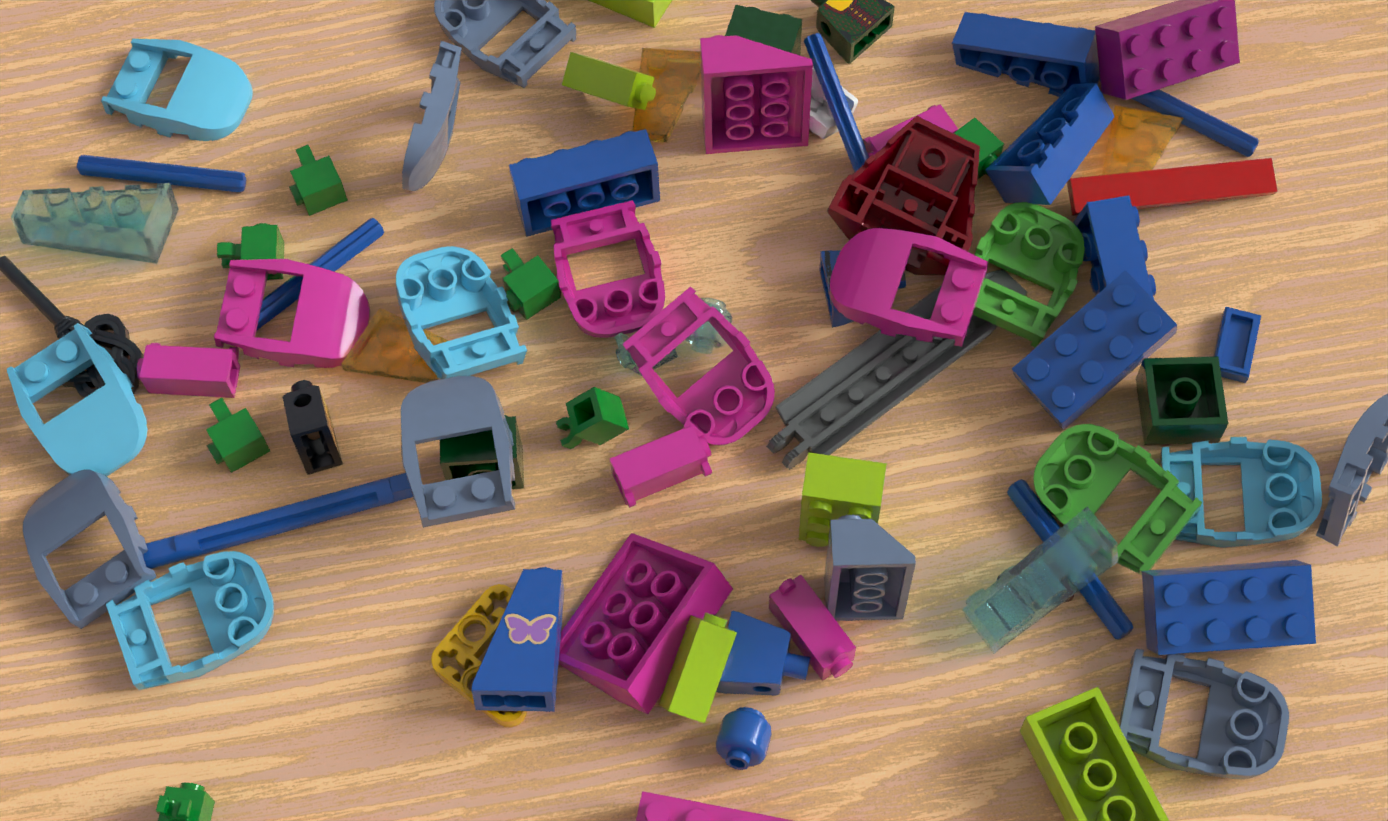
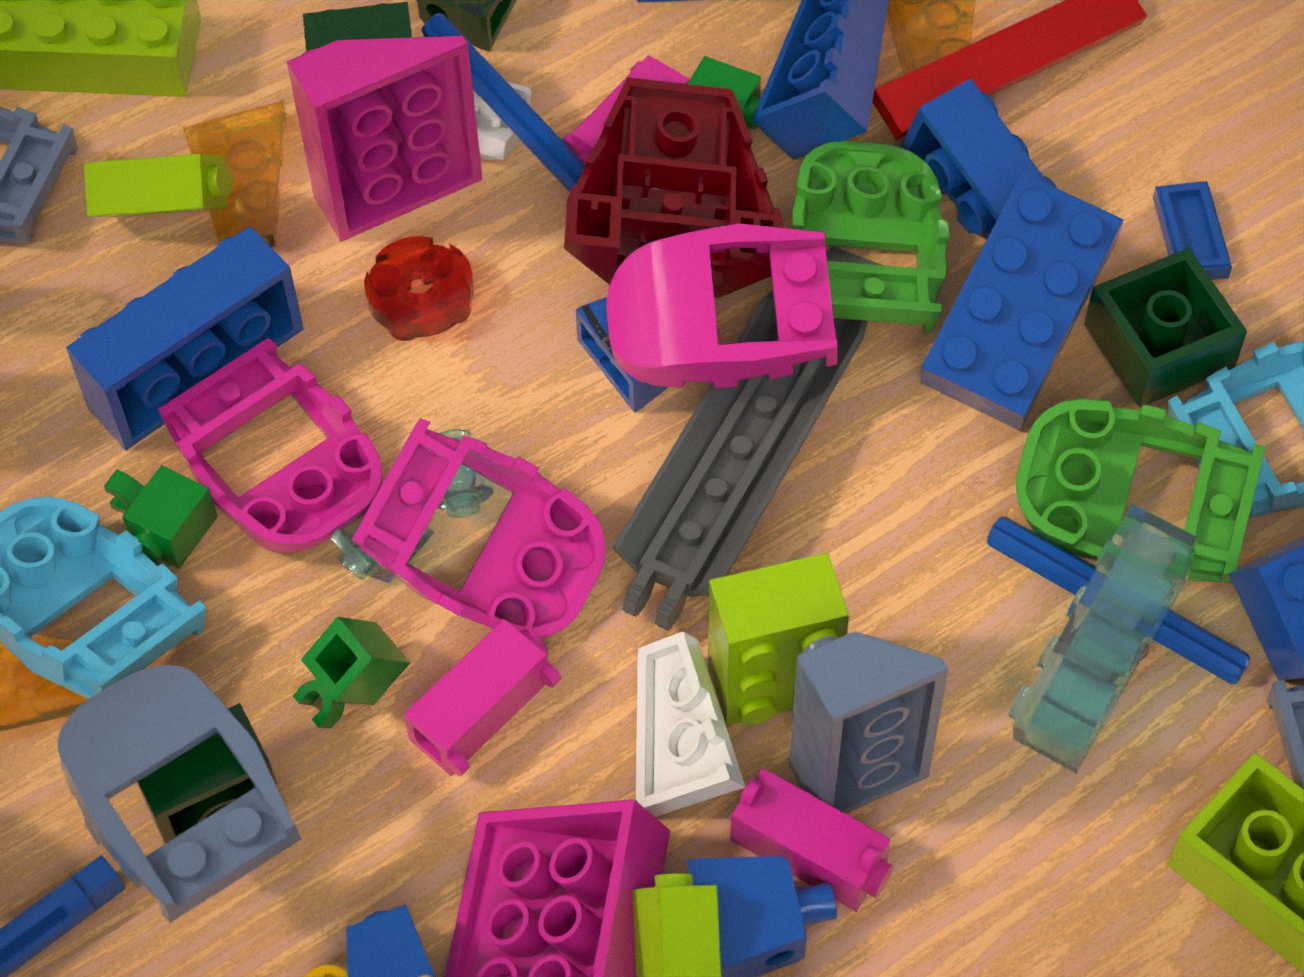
camera: 25 degrees left, 5 degrees down
none -> clear red plate [364,236,474,341]
none -> white wing [636,631,745,817]

